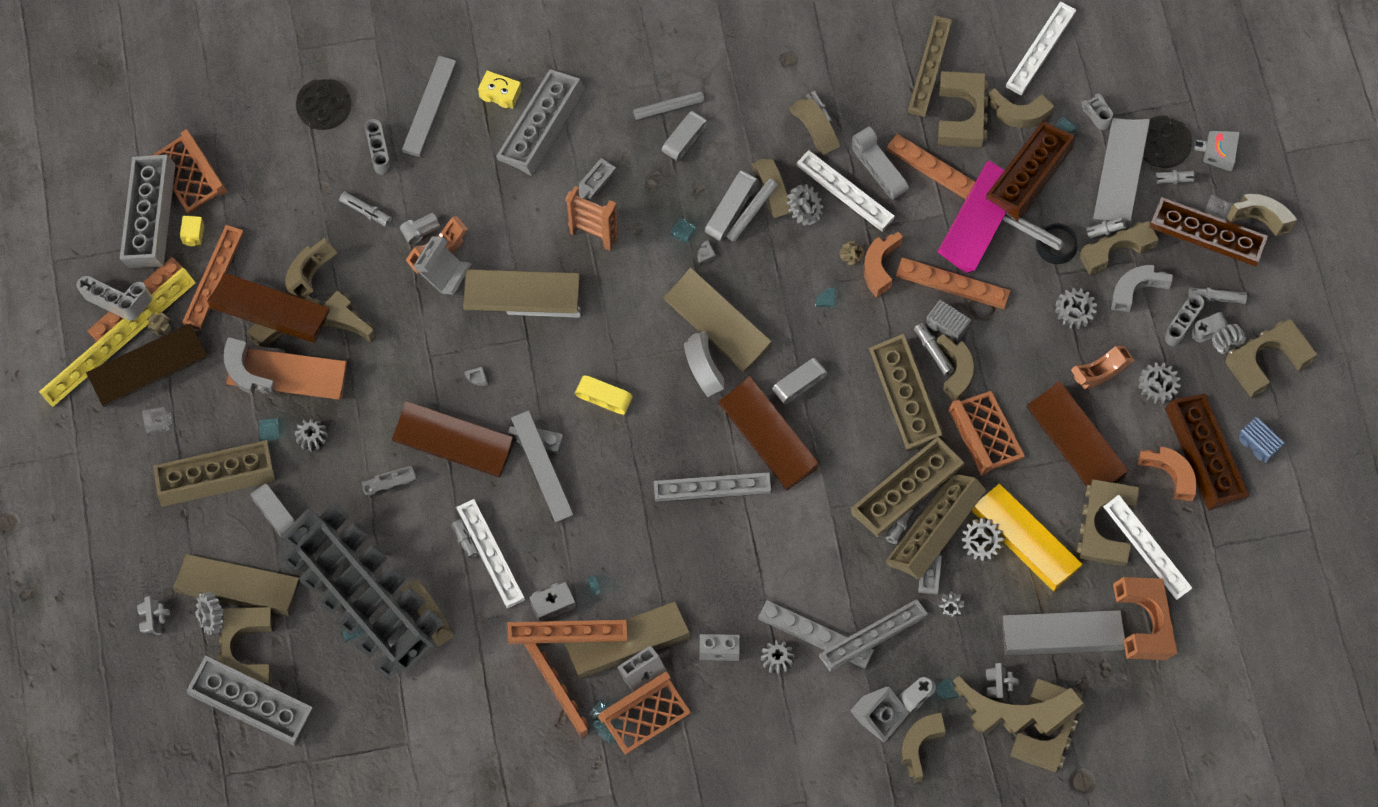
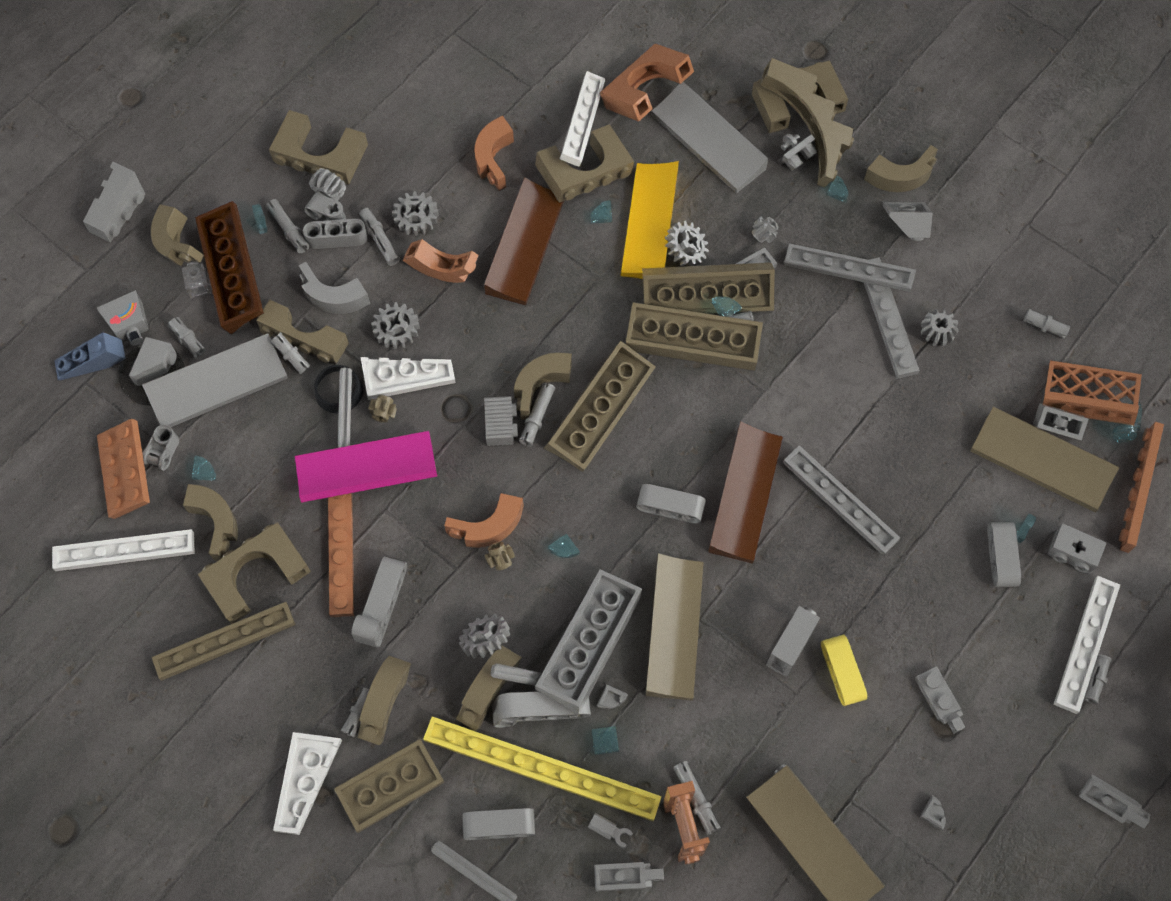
camera: 130 degrees left, 0 degrees up
reddish brown arch [392,401,514,478] -> none
nougat plate [507,620,627,644] -> none
light grey tile [511,410,573,523] -> none
light grey arch [684,330,724,397] -> none
light grey brick [700,634,739,661] -> none
white plate [797,150,895,232] -> none
nougat plate [896,258,1010,309] -> none
light grey piece [898,677,936,713] -> none
nougat fence [948,391,1025,476] -> none
reddish brown arch [986,121,1075,222] -> none
reddish brown arch [1165,393,1249,511] -> none
sand blue brick [1238,417,1285,463] -> none
none -> sand blue slope [54,332,126,380]
none -> light grey wedge [83,162,145,243]
none -> nougat plate [97,419,150,519]
none -> light grey slope [129,337,177,386]
none -> clear light blue tile [252,204,268,234]
none -> white wing [273,732,342,835]
none -> dark tan plate [334,739,445,833]
none -> light grey pin [359,208,400,266]
none -> white wing [361,357,456,400]
none -> dark tan gear [368,395,397,422]
none -> light yellow plate [423,717,662,821]
none -> light grey arch [535,569,642,716]
none -> light grey bar [588,813,633,848]
none -> clear light blue tile [591,200,612,223]
none -> light grey pin [673,761,721,835]
none -> clear light blue tile [711,297,742,317]
none -> light grey window [766,606,820,678]
none -> light grey beam [987,522,1021,587]
none -> light grey pin [1023,309,1070,339]

